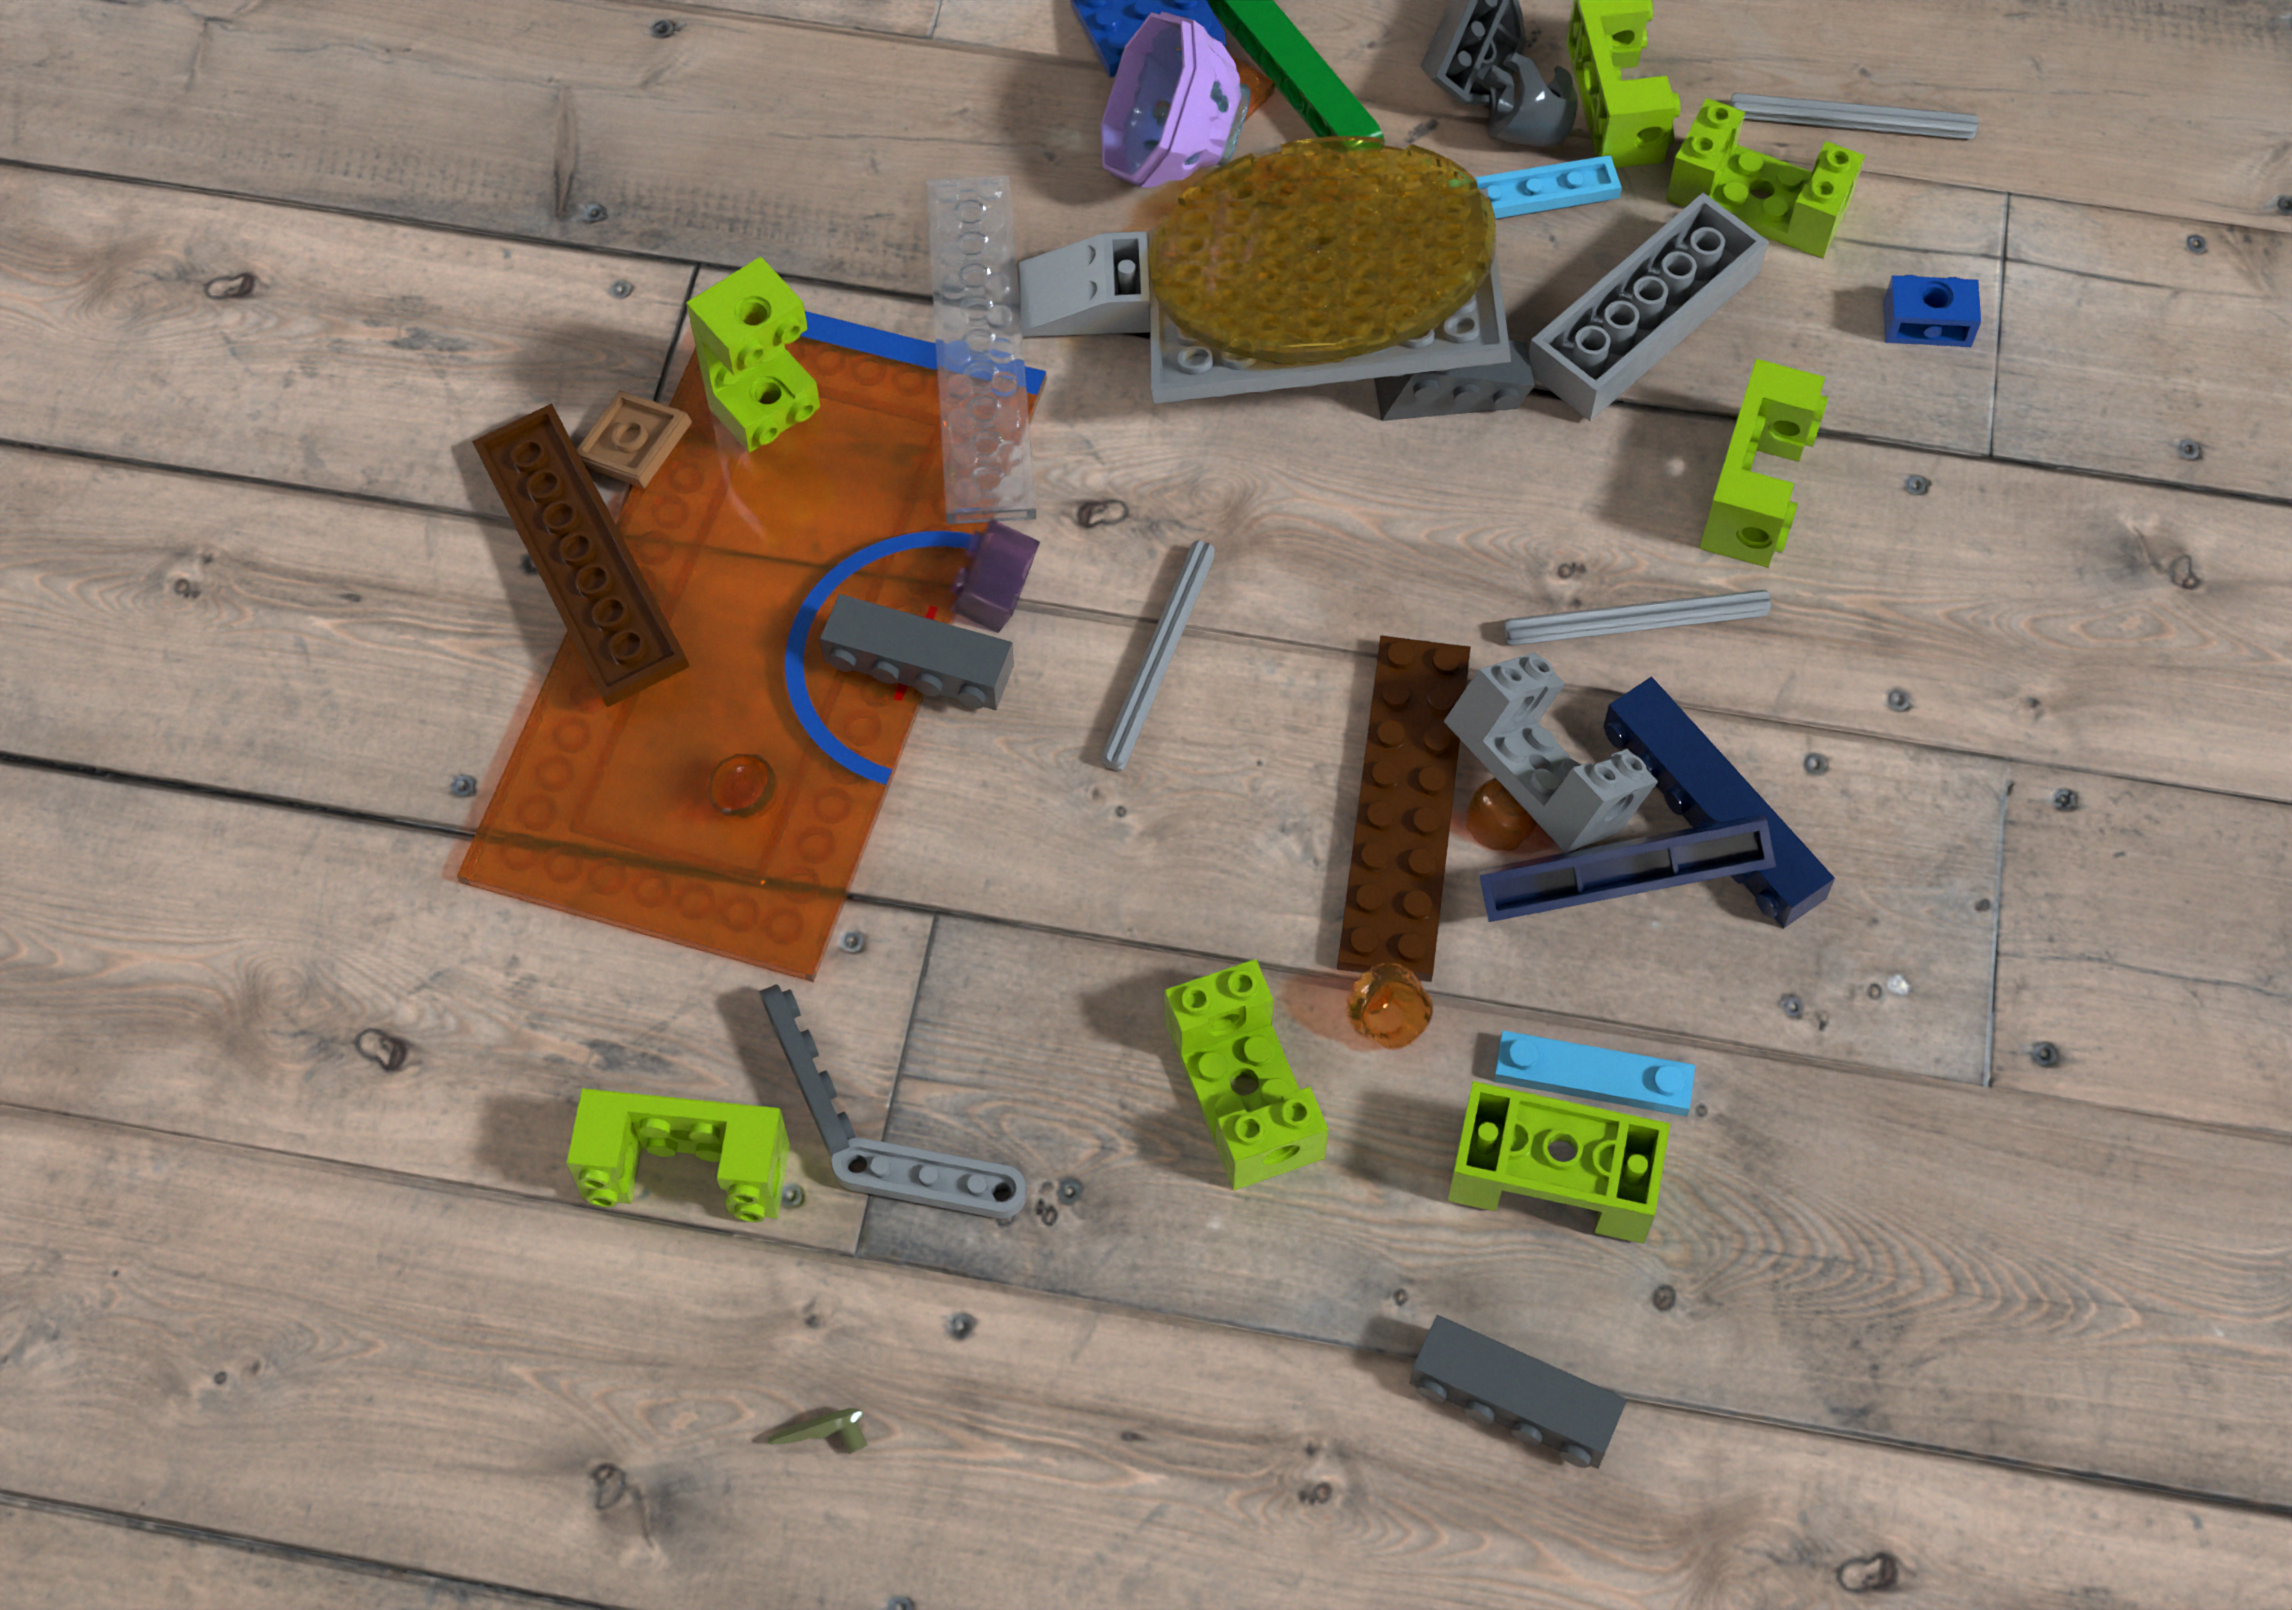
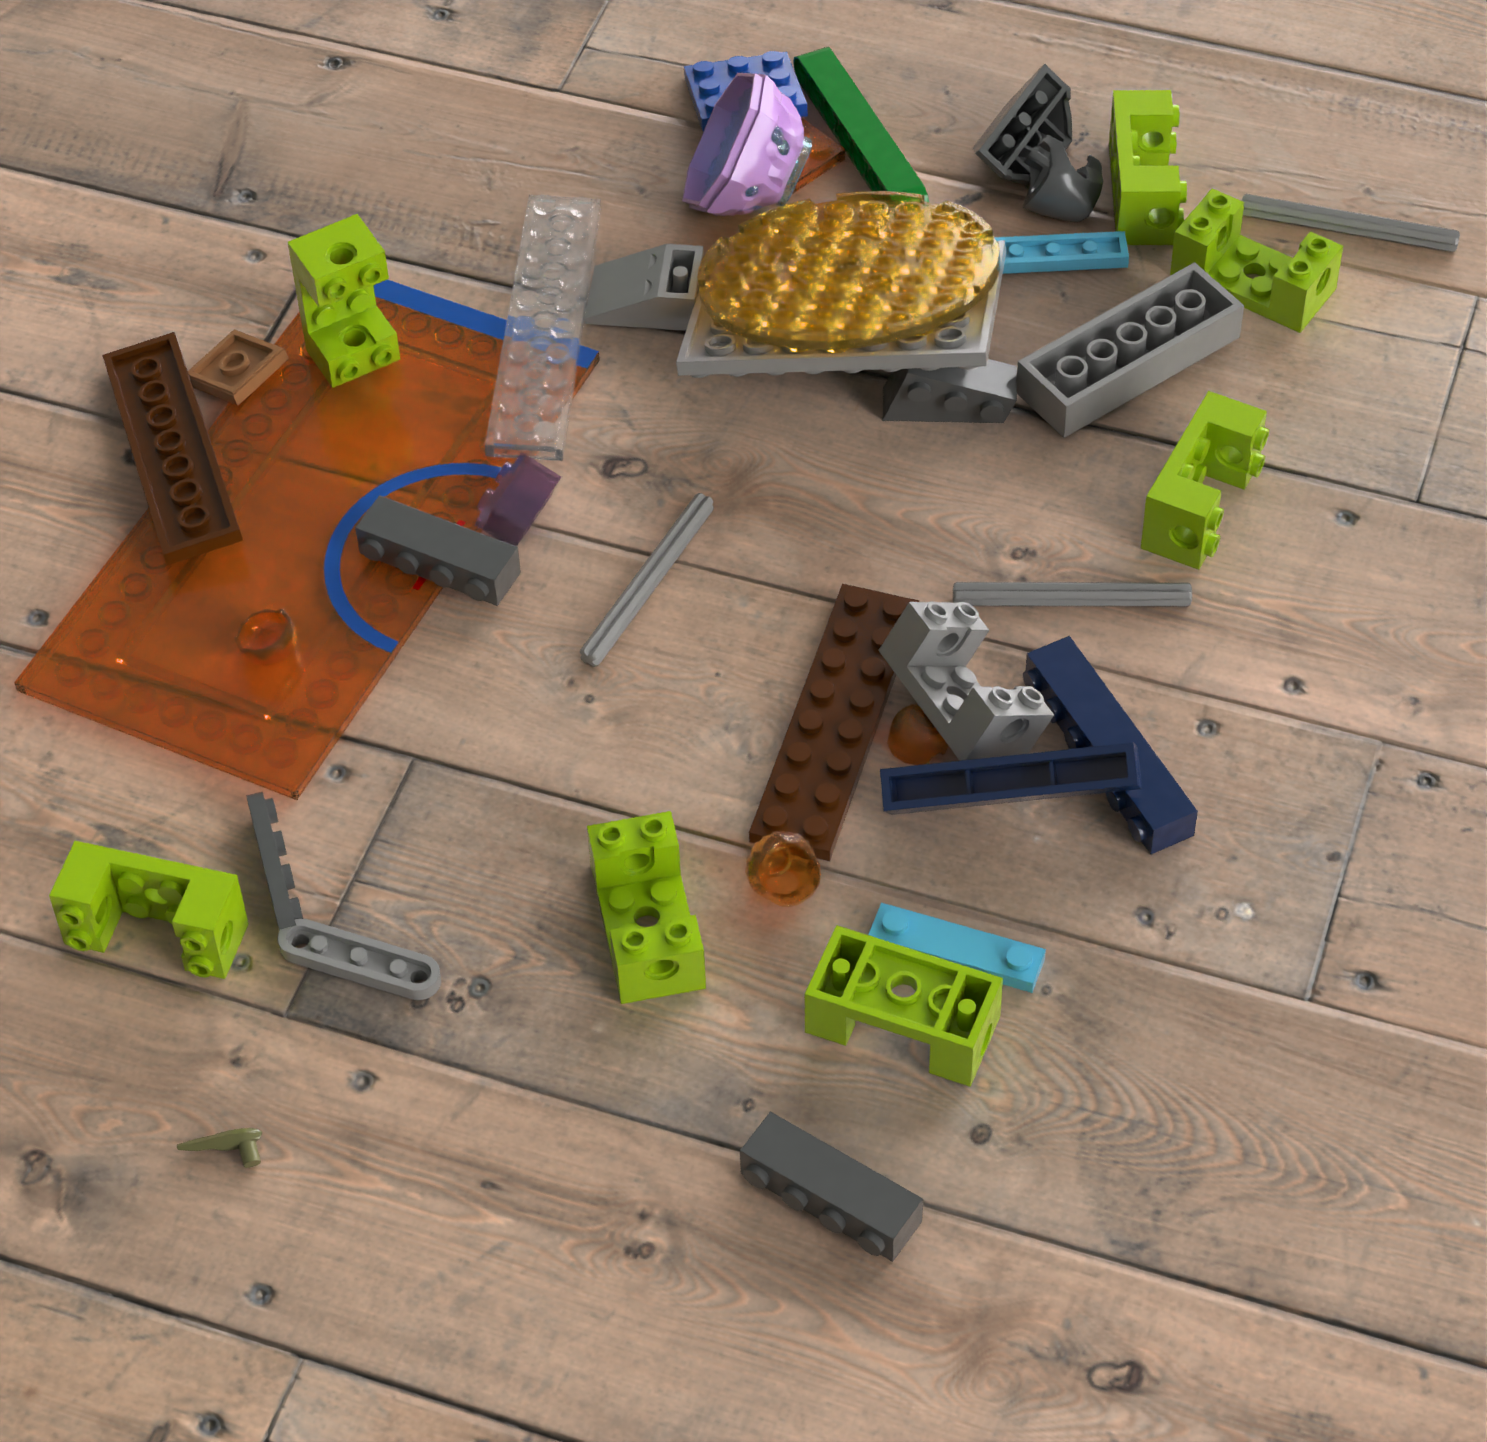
camera: 10 degrees right, 10 degrees down
blue brick [1883,275,1981,347] -> none

